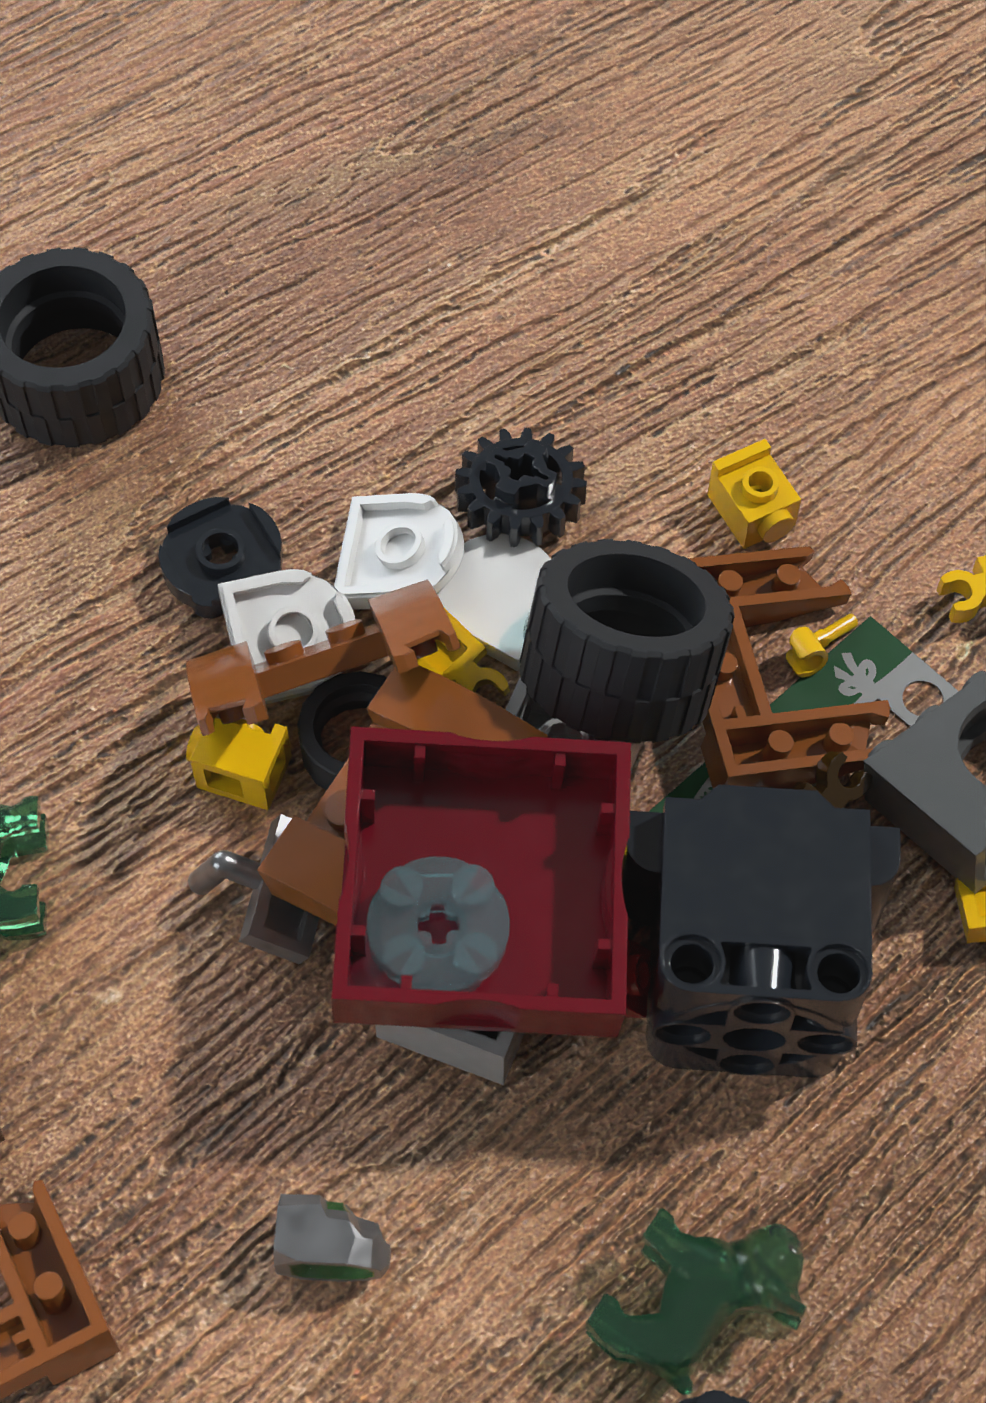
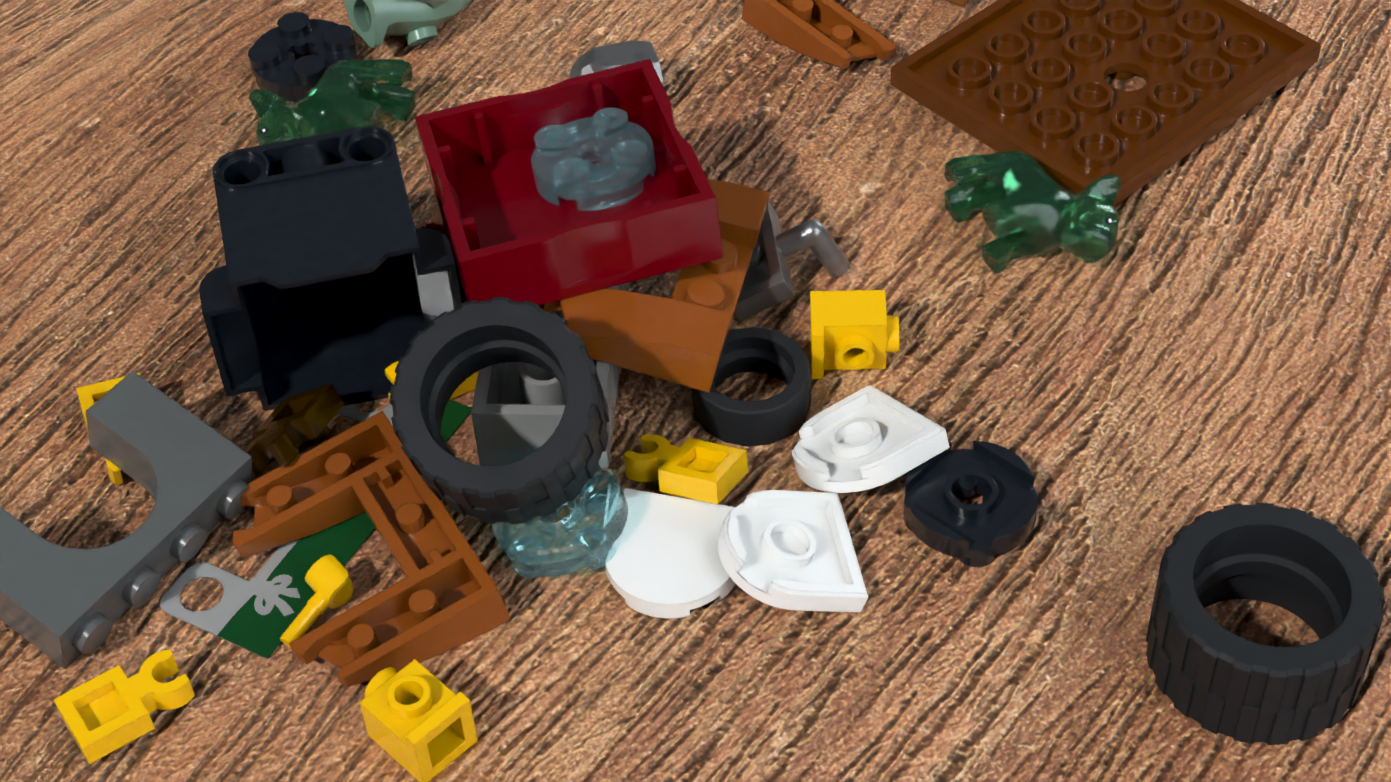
camera: 165 degrees right, 15 degrees down
dark orange wedge [186,579,461,736] -> none
black gear [455,428,587,547] -> none

